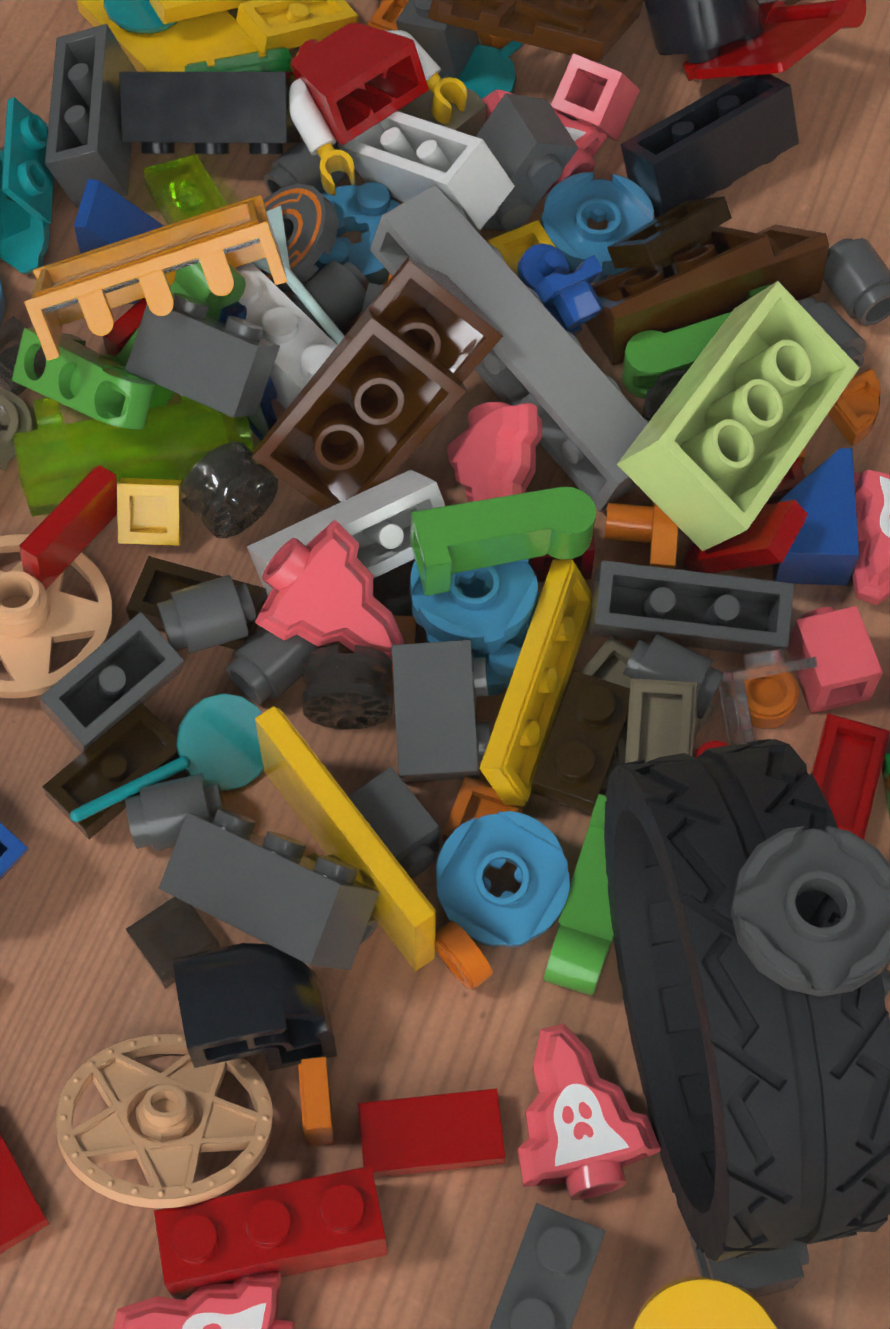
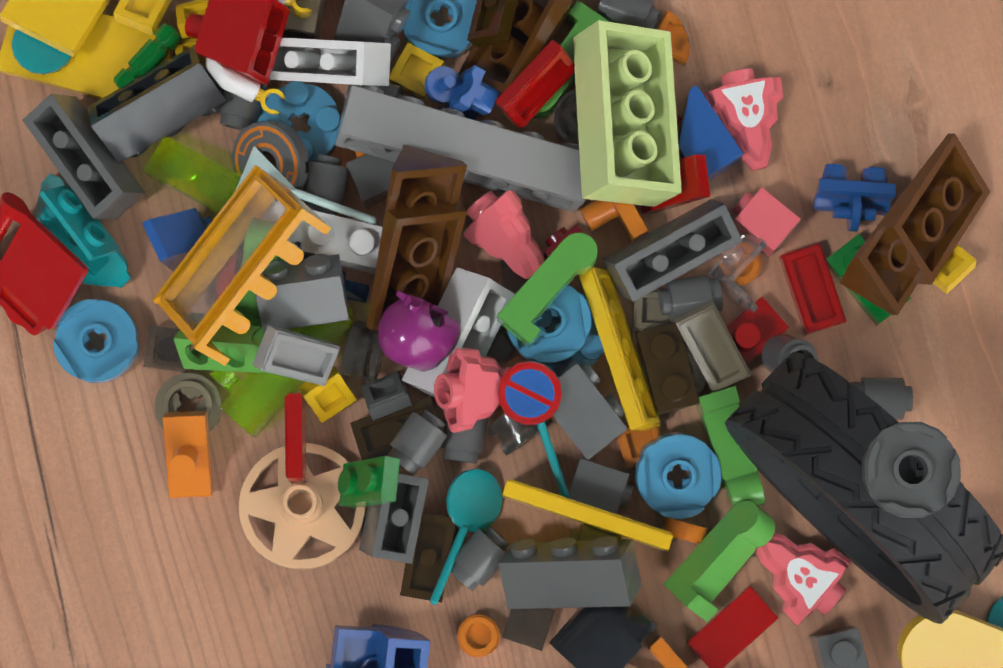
camera: 30 degrees left, 20 degrees up
none -> light grey tile [252,325,341,386]
none -> green plate [338,456,400,508]
none -> dark grey tile [361,371,412,421]
none -> magenta helmet [378,291,460,372]
none -> orange tile [457,614,500,657]
none -> red tile [495,40,575,129]
none -> piece [498,361,569,498]
none -> bright green leg [663,501,775,622]

